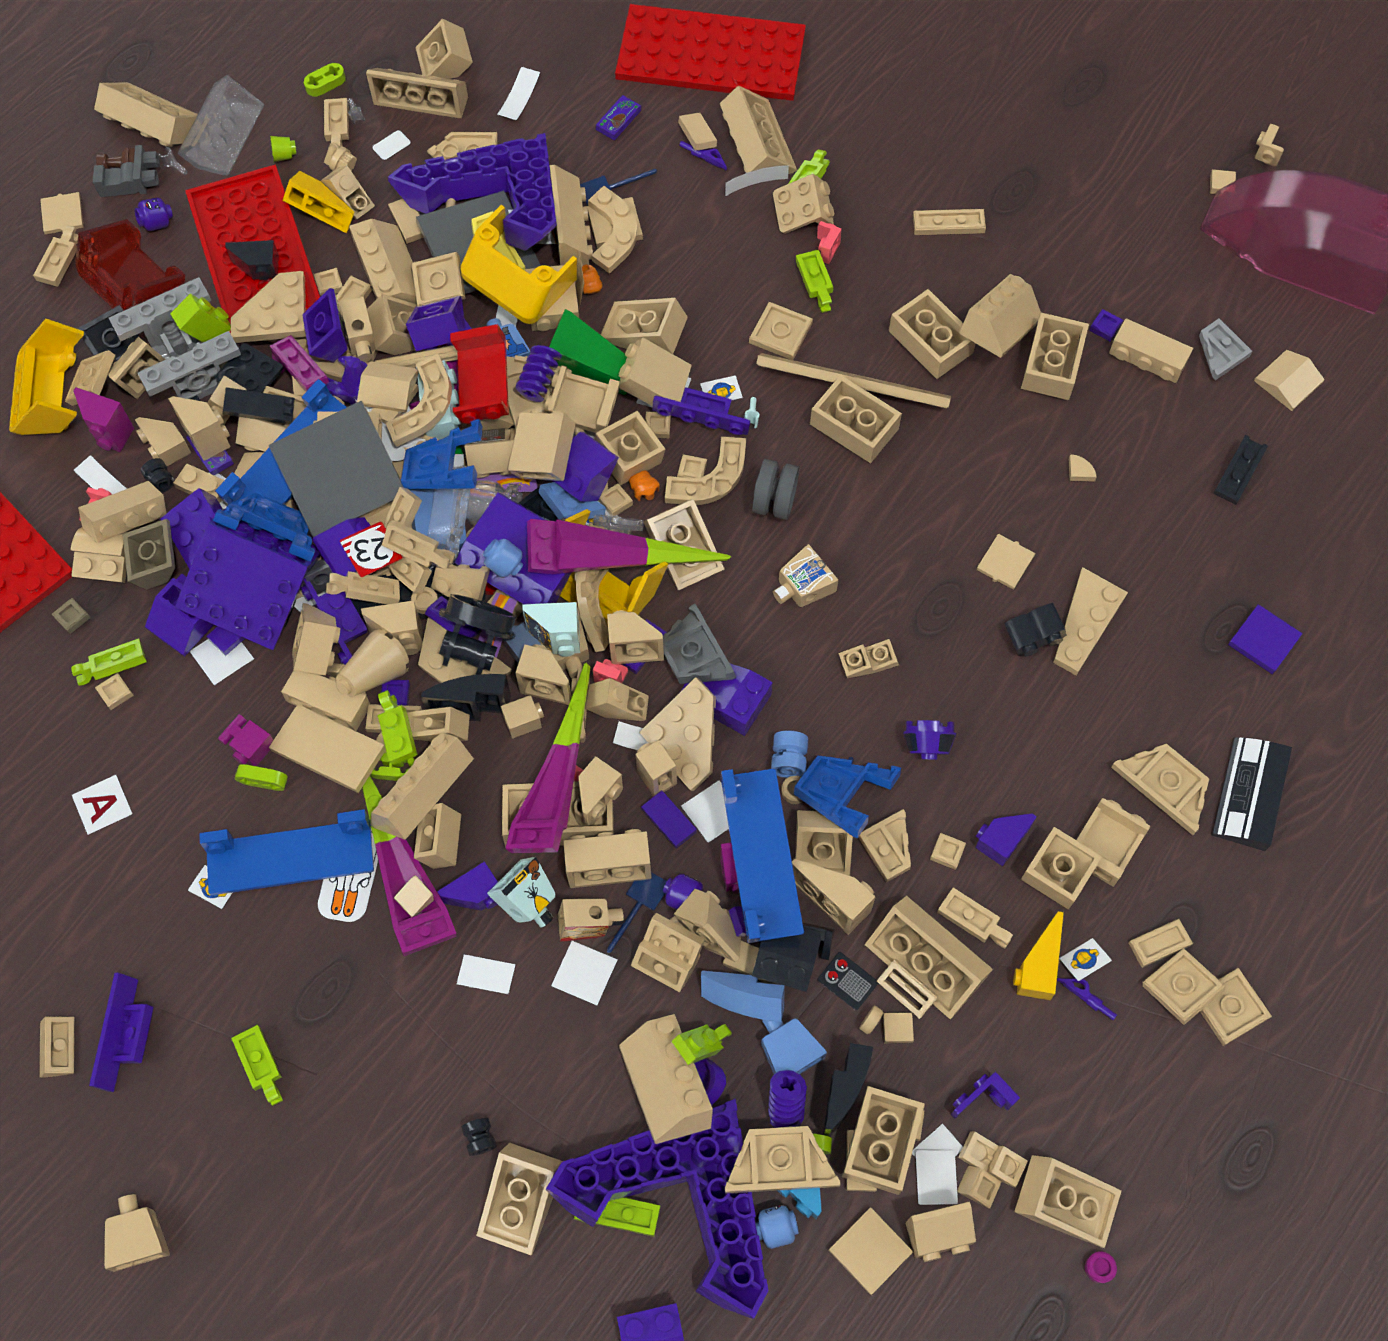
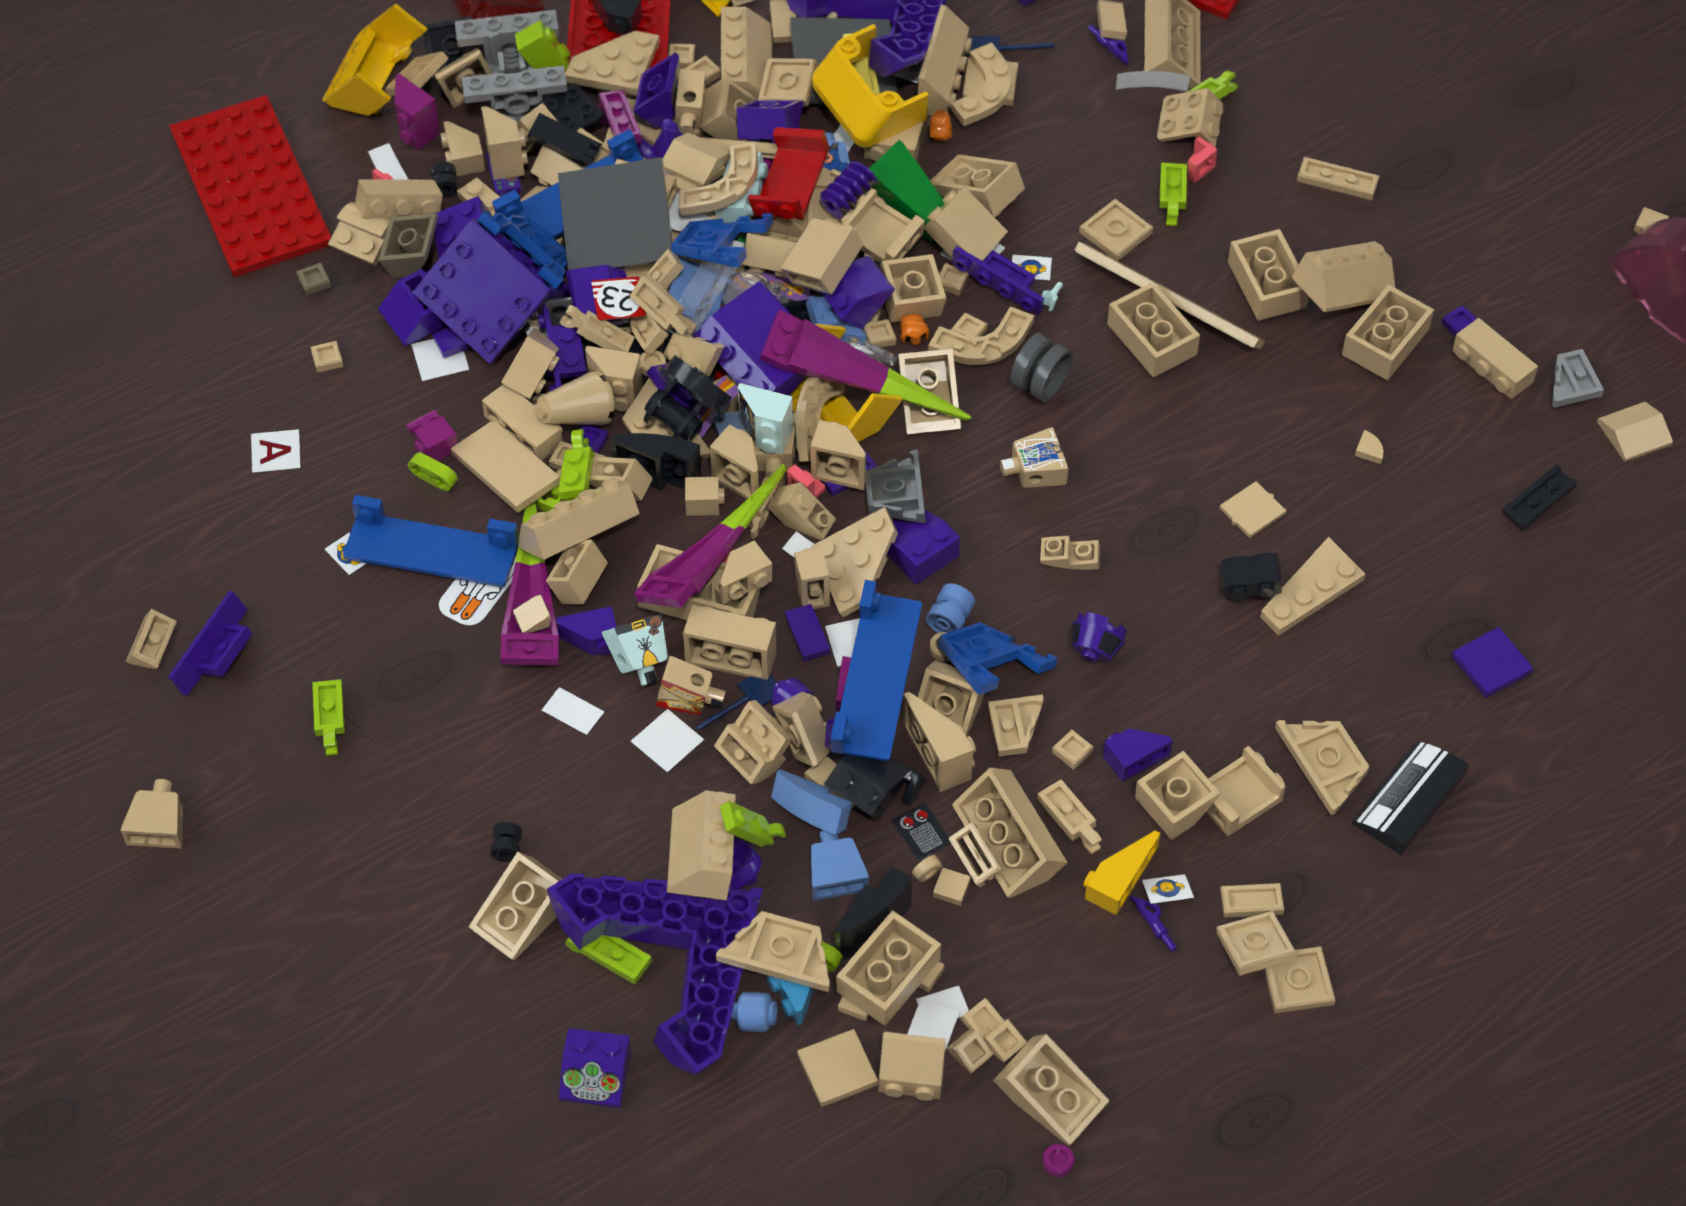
camera: 20 degrees right, 10 degrees down
lime plate [71,639,147,686] -> none
black sticker [472,428,505,443] -> none
medium blue head [483,539,523,578] -> none
dark purple piece [768,1070,807,1128] -> none
dark purple bracket [951,1072,1020,1119] -> none

